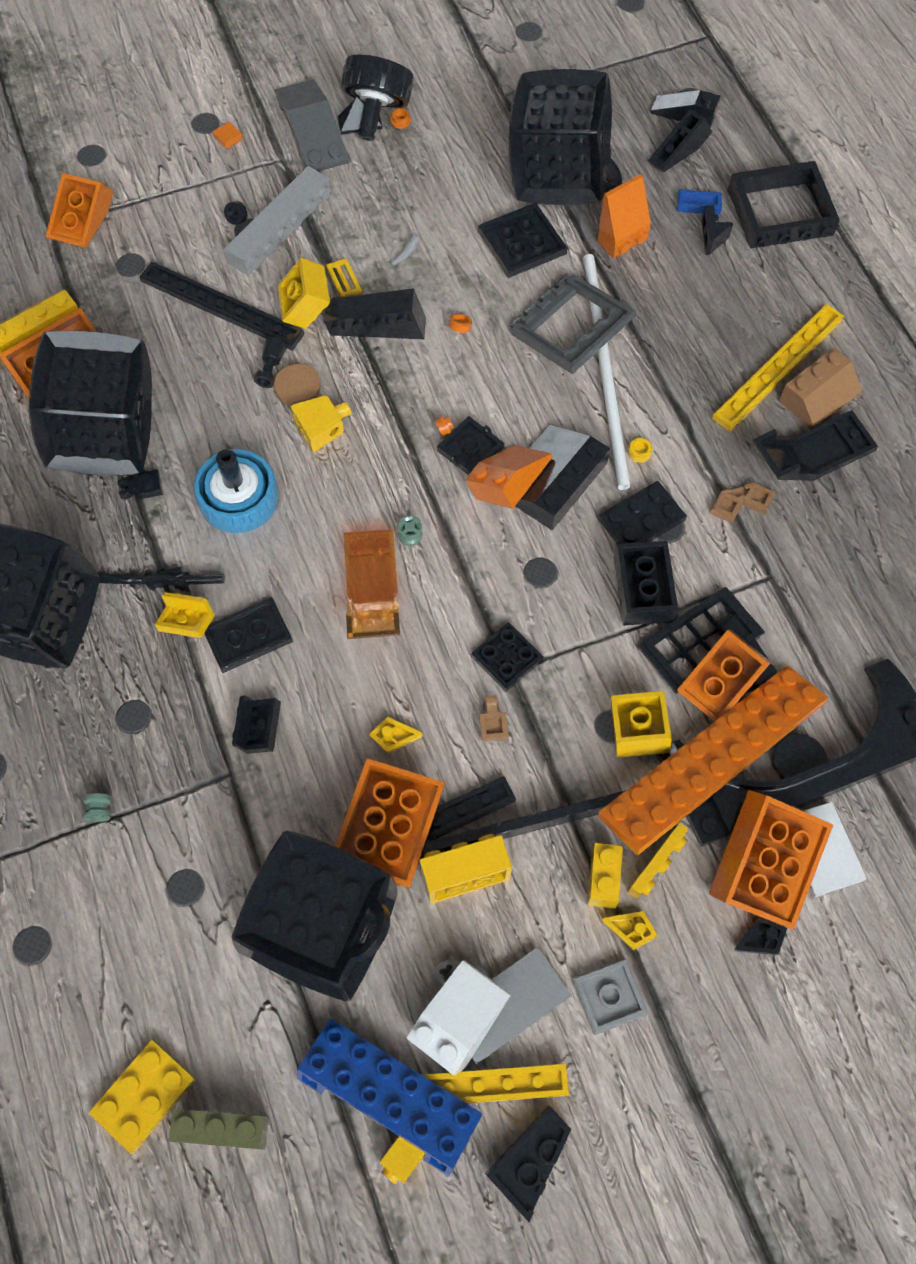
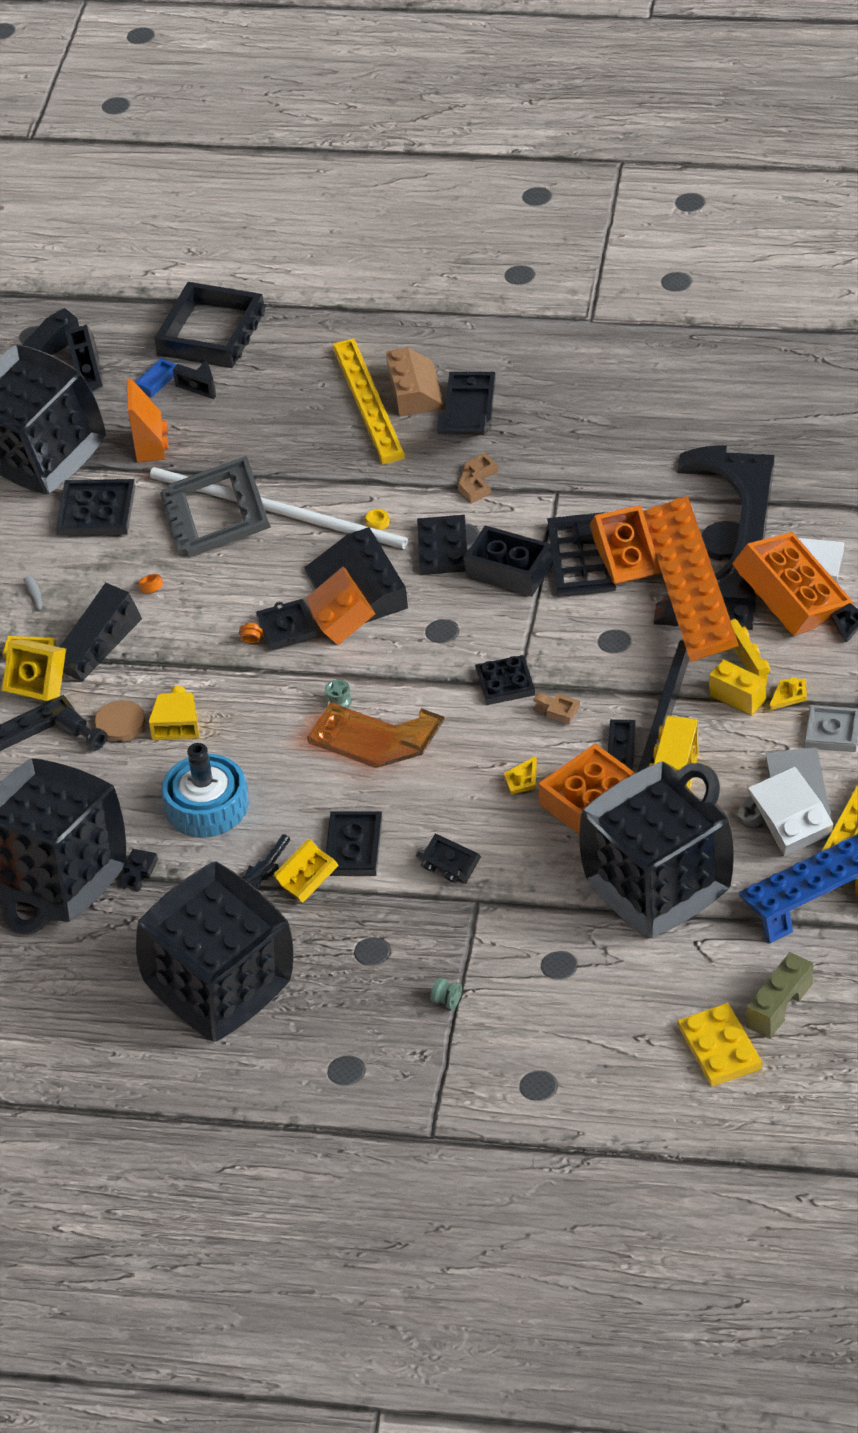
camera: 55 degrees left, 20 degrees down
yellow brick [611,691,671,758] -> none

